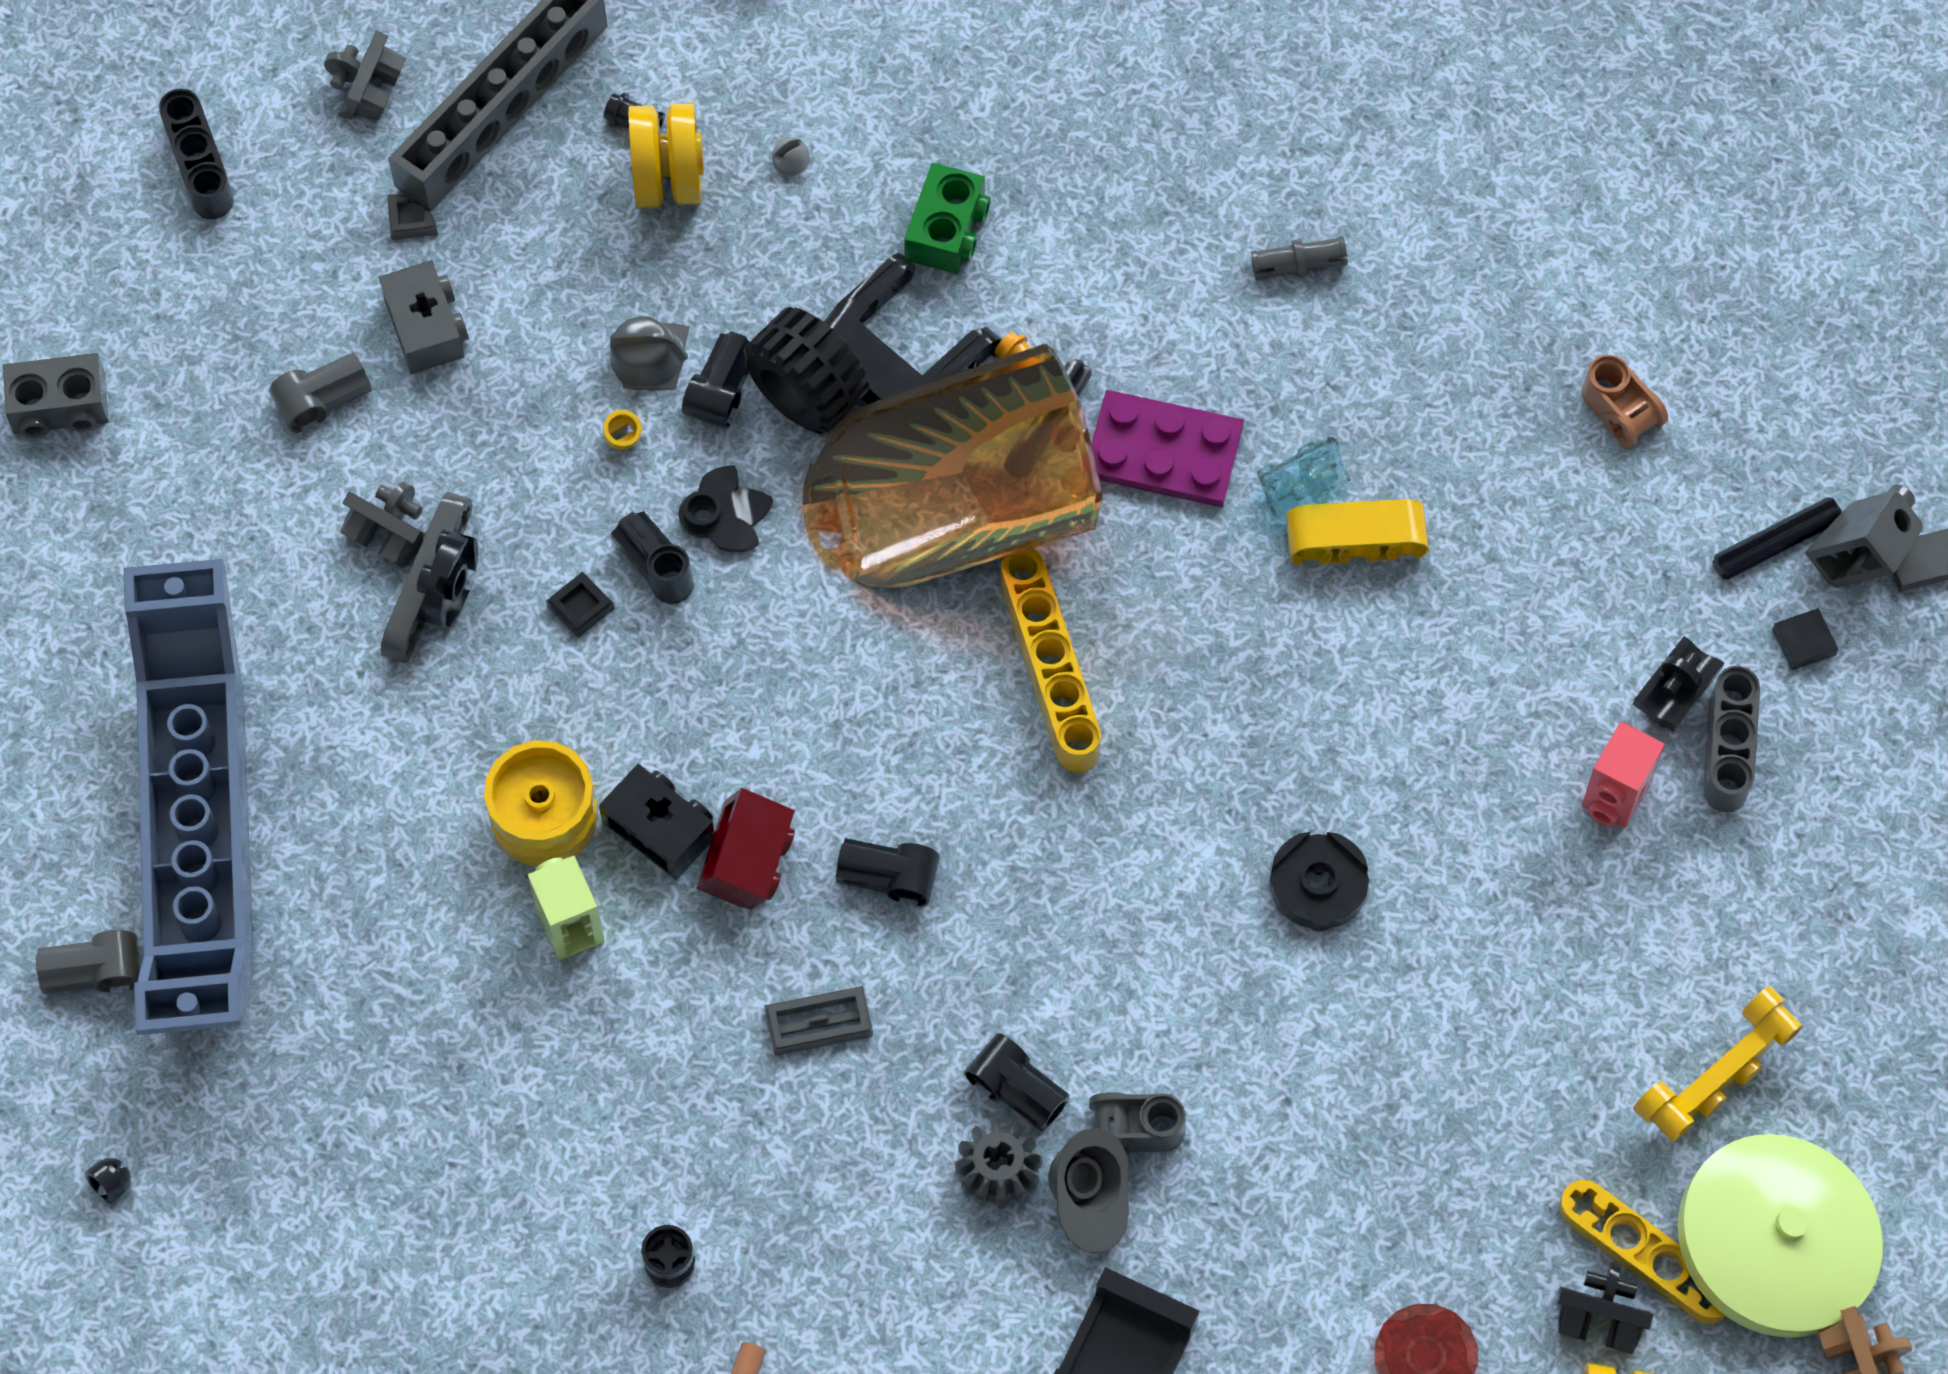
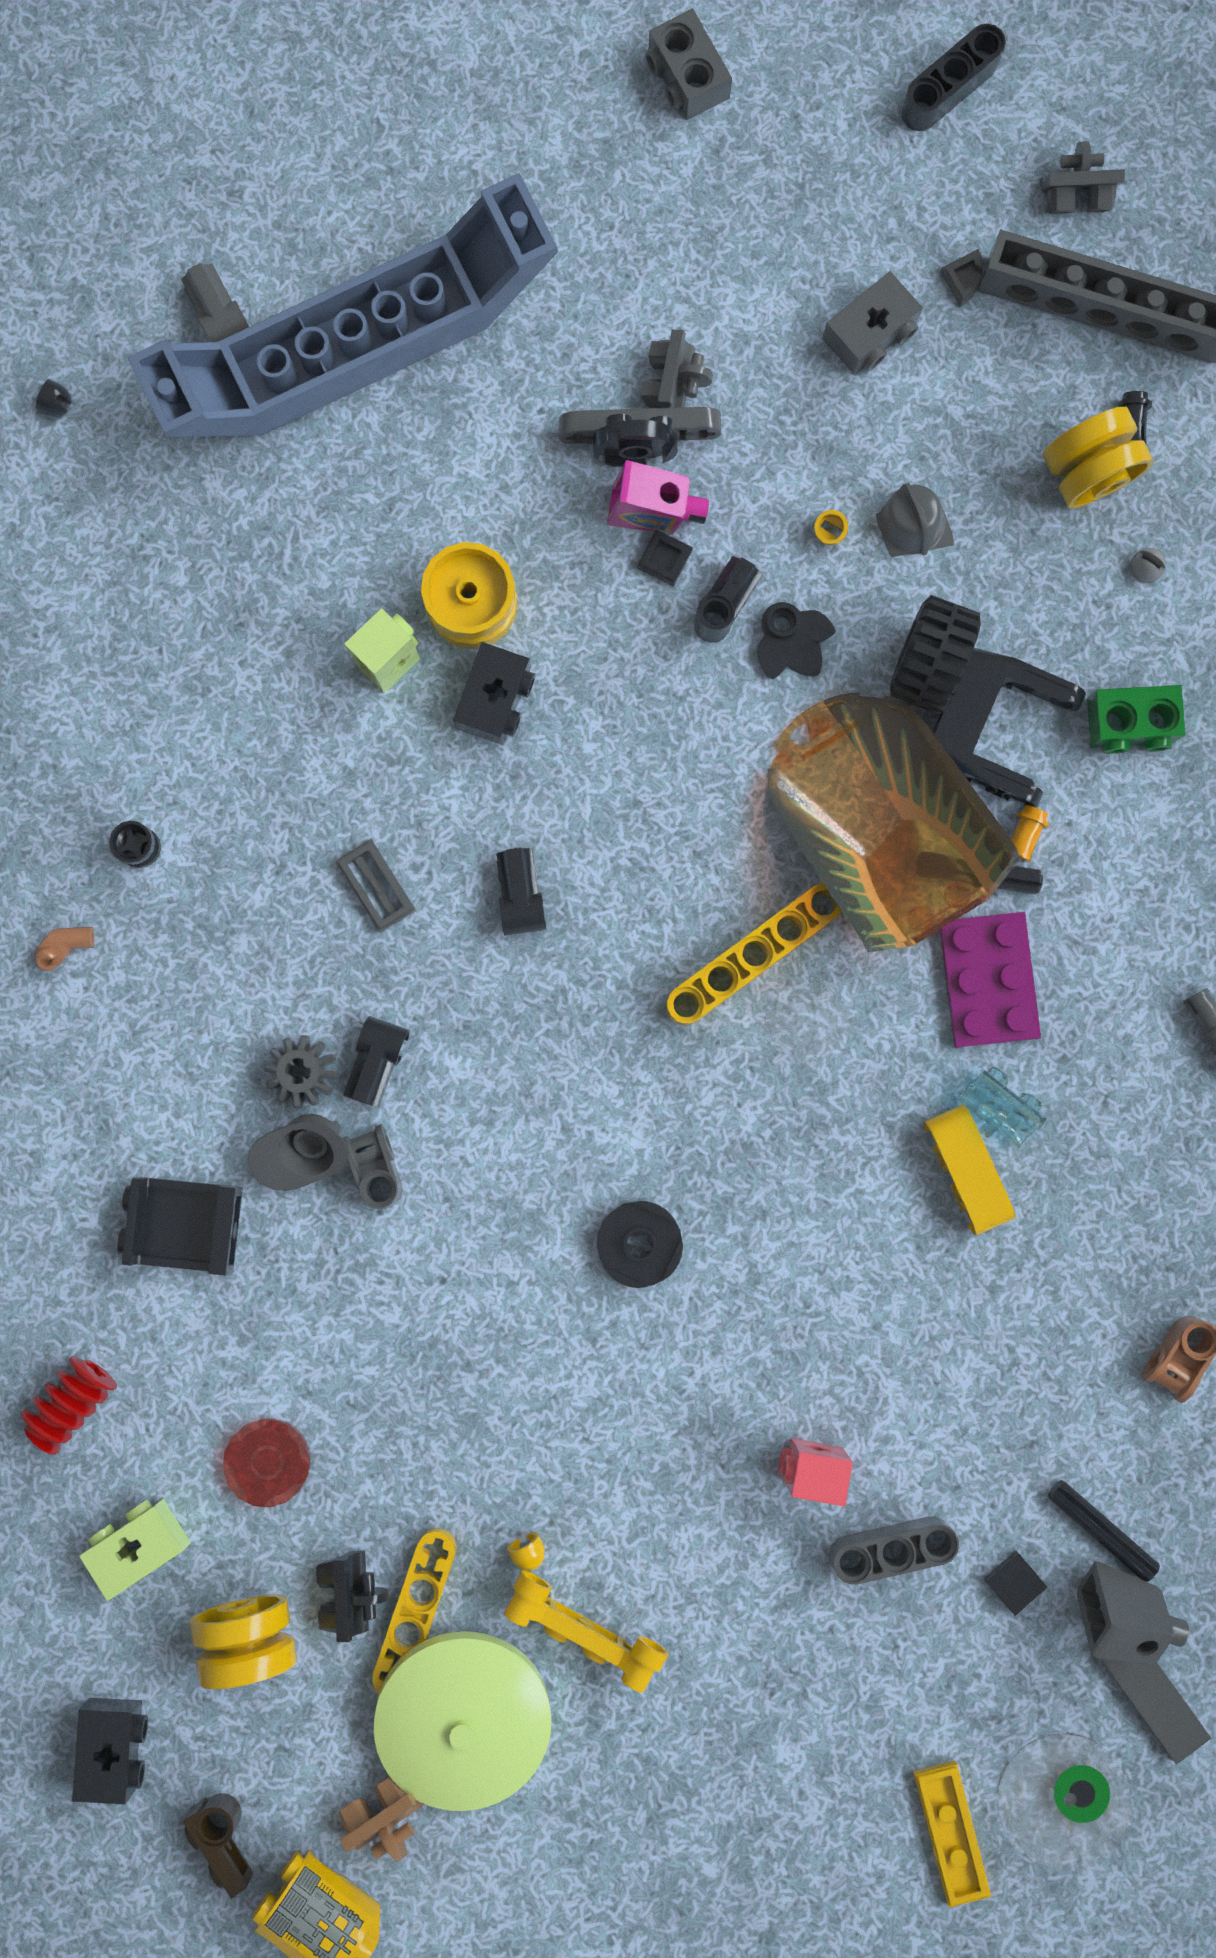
camera: 70 degrees right, 20 degrees up
dark grey piece [269,352,372,433] -> none
black piece [681,331,750,429] -> none
dark red brick [696,788,795,910] -> none
black hips [1633,636,1724,732] -> none
none -> yellow hinge [507,1532,545,1571]
none -> dark pink torso [607,460,709,534]

